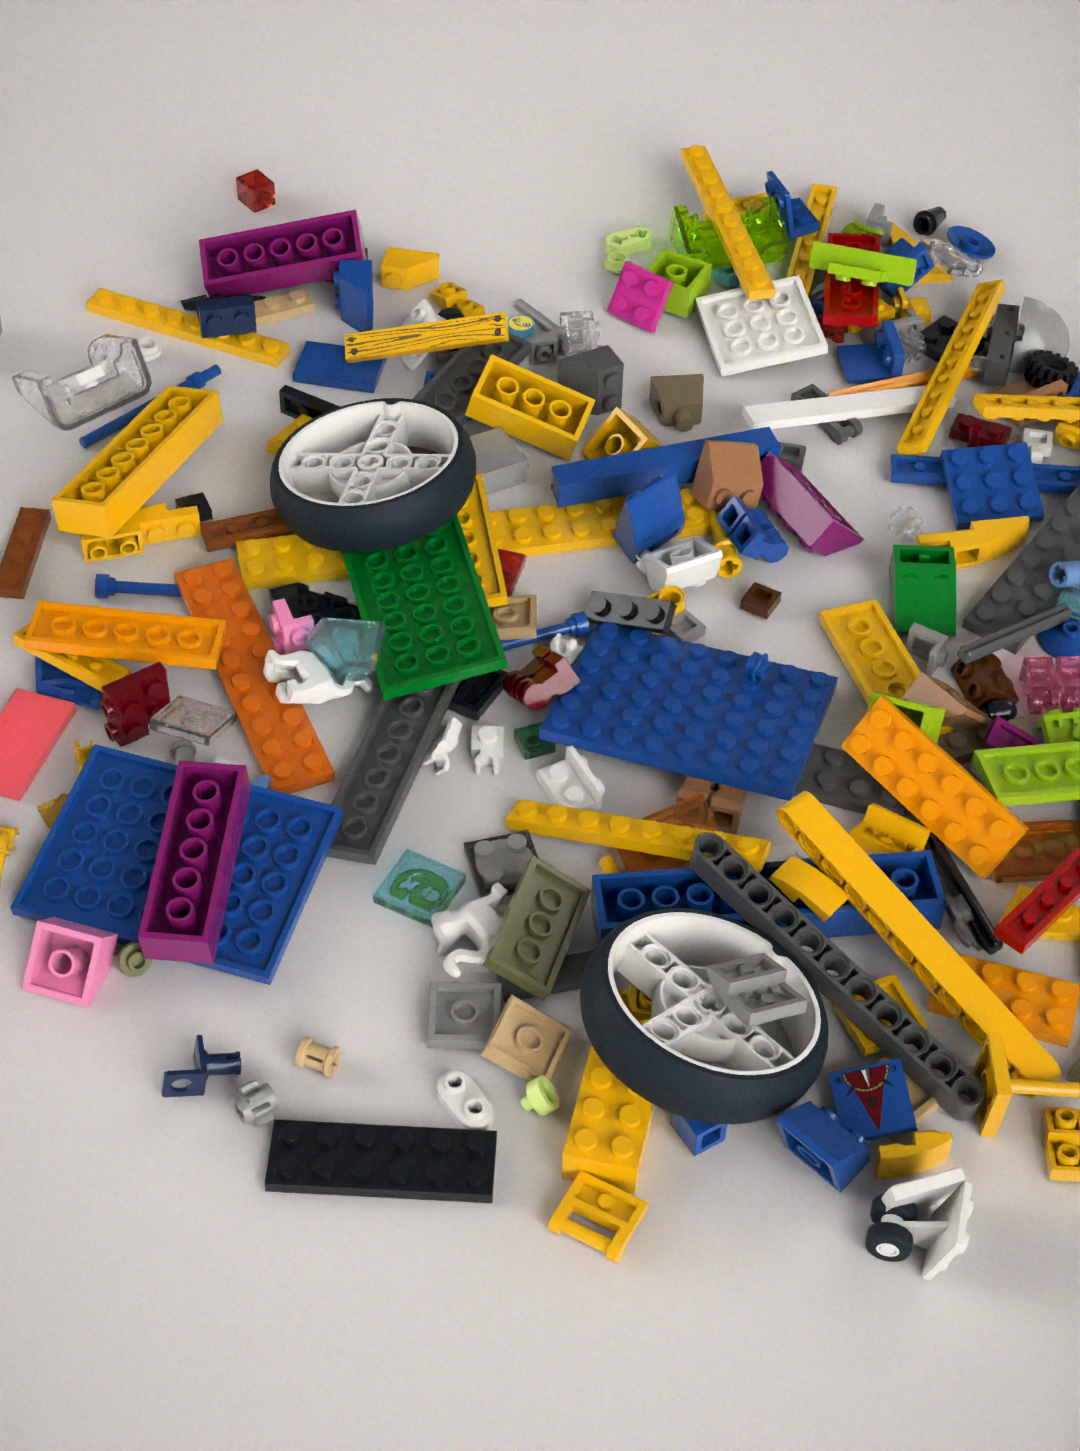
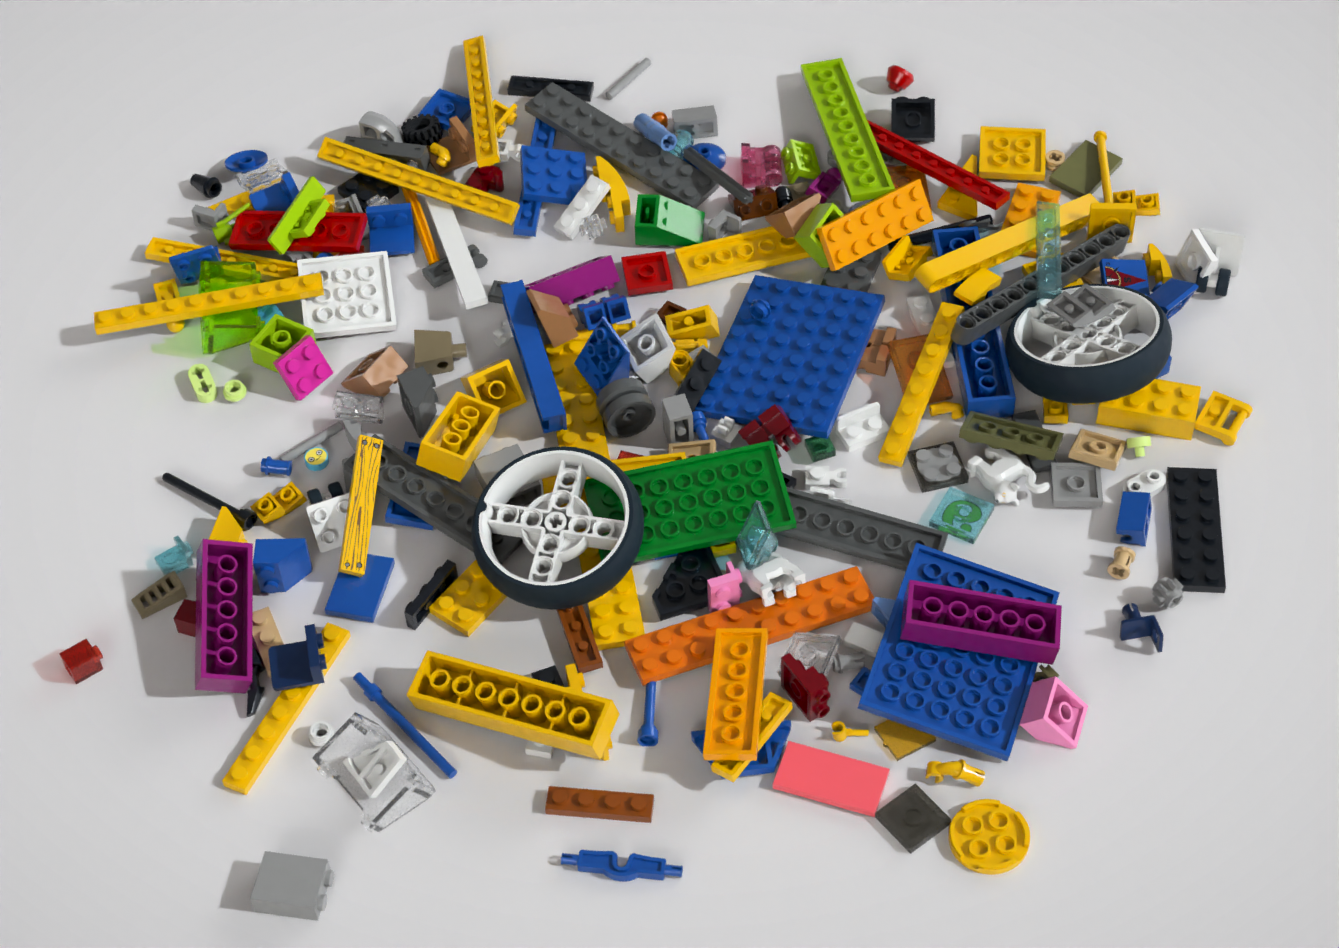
camera: 85 degrees left, 5 degrees up
none -> clear light blue bracket [154,535,194,575]
none -> black piece [162,473,257,530]
none -> blue pin [260,456,292,476]
none -> medium nougat slope [341,345,409,400]
none -> yellow arm [429,142,451,168]
none -> white plate [553,174,611,240]
none -> dark grey wheel [596,378,656,438]
none -> red plate [621,251,673,296]
none -> light grey brick [662,393,694,444]
none -> yellow slope [665,305,720,341]
none -> yellow axle [673,338,708,353]
none -> clear light blue tile [1036,201,1062,300]
none -> blue hinge [1116,491,1152,546]

